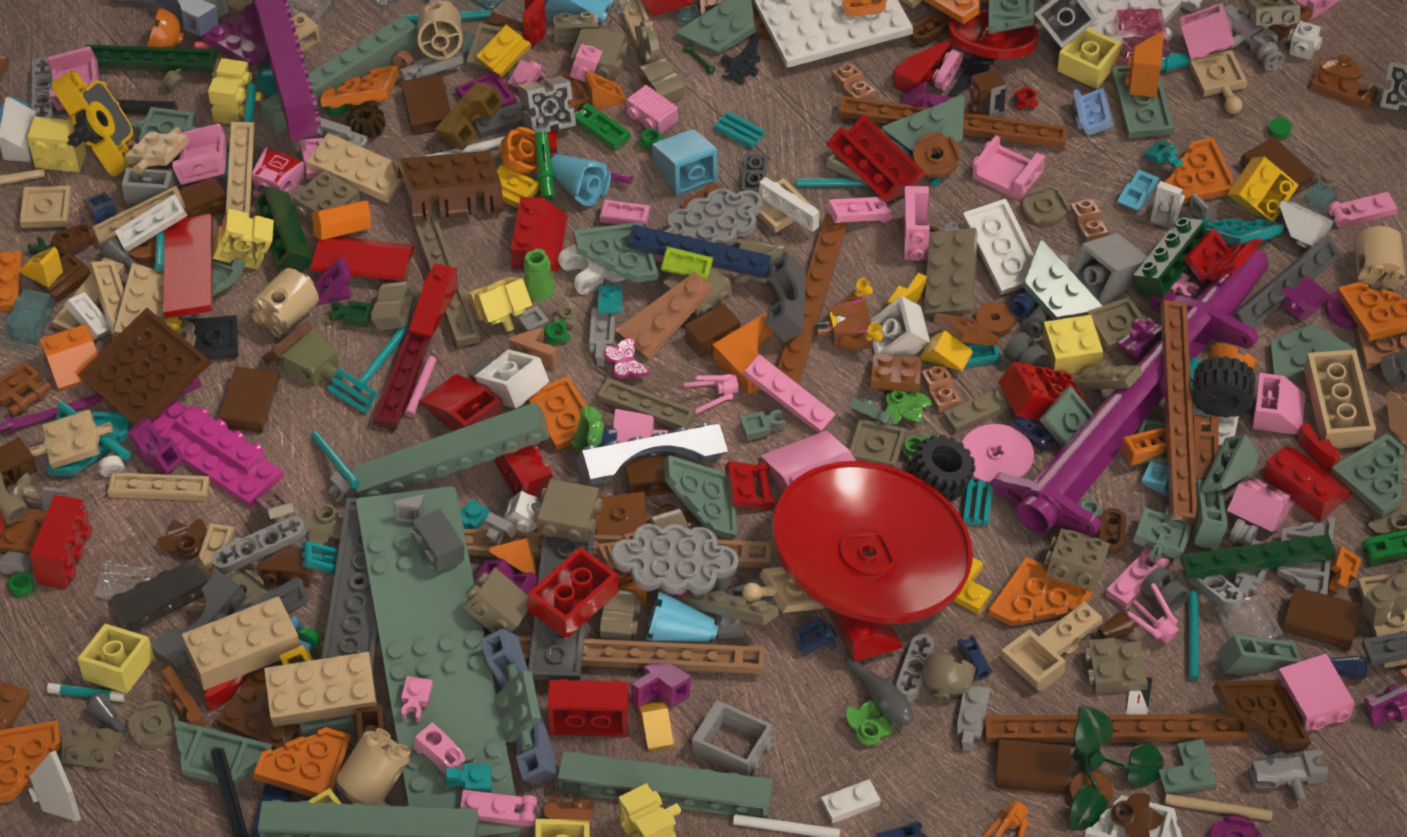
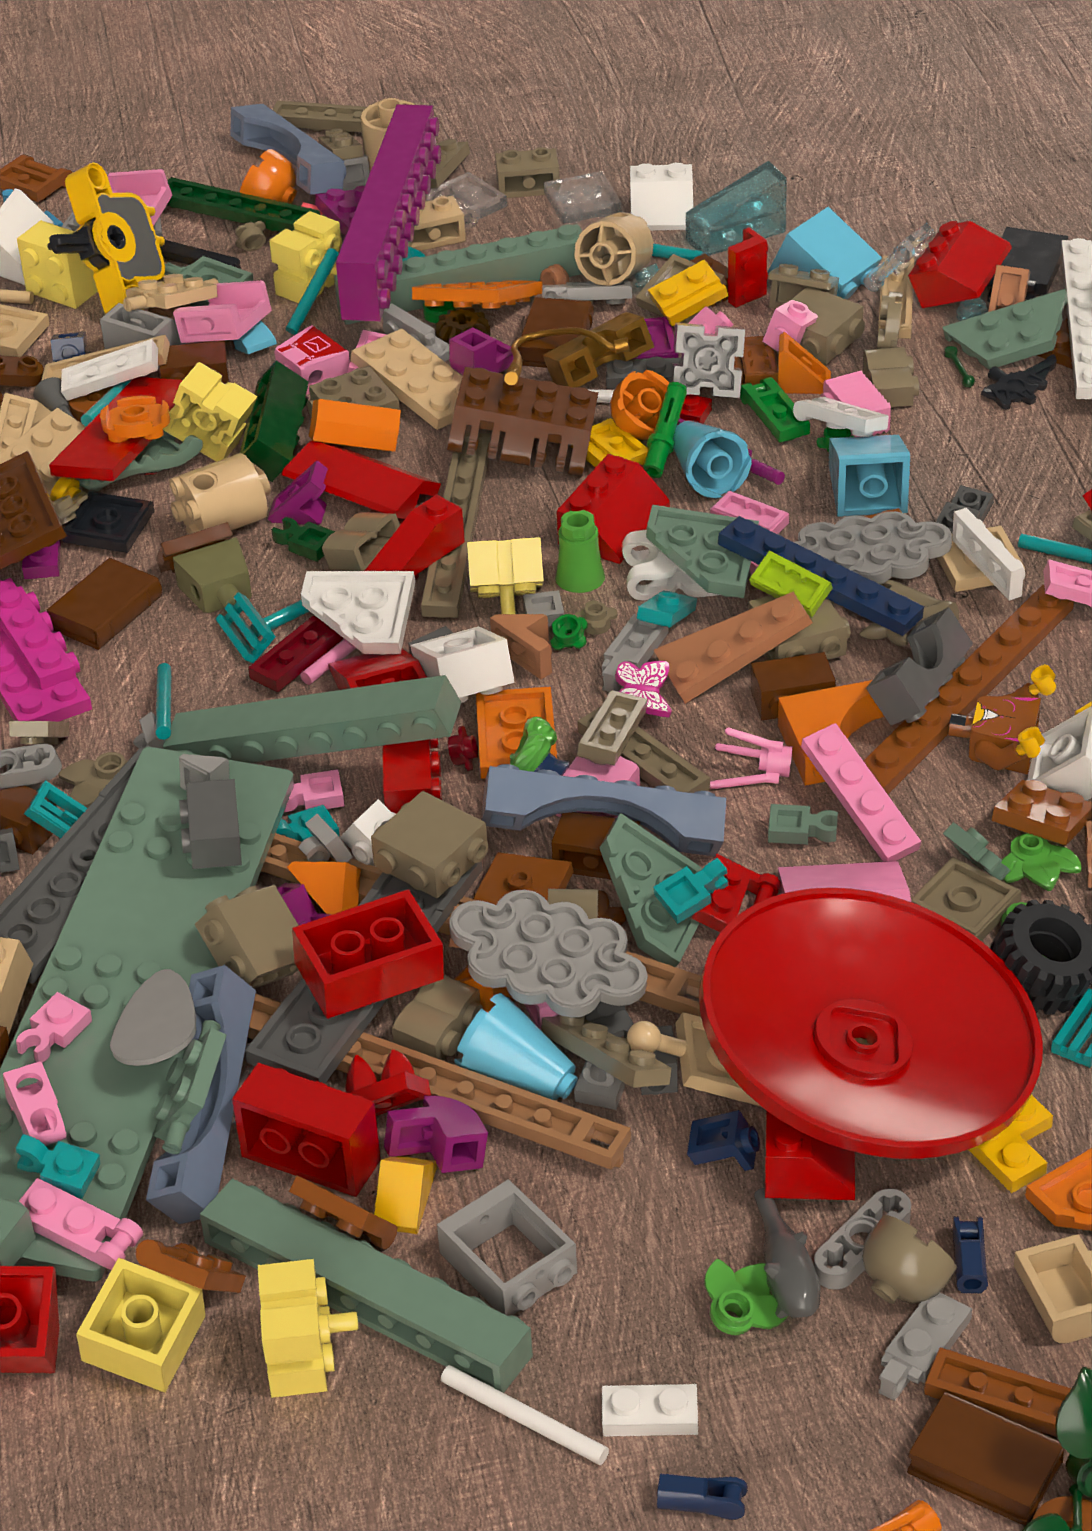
camera: 25 degrees right, 10 degrees down
tan plate [226,122,255,214] -> none
teal tile [714,111,765,149] -> none
none -> orange plate [100,396,170,443]
none -> light grey shield [110,969,196,1066]
none -> bright pink plate [284,769,344,812]
none -> dark orange plate [289,1176,397,1250]
none -> white plate [301,571,415,655]
none -> red tile [345,1049,431,1116]
none -> magenta brick [449,328,513,376]
none -> pearl gold piece [504,327,630,385]
none -> dark tan plate [577,690,648,766]
none -> teal plate [653,857,729,924]
none -> white plate [793,397,889,437]

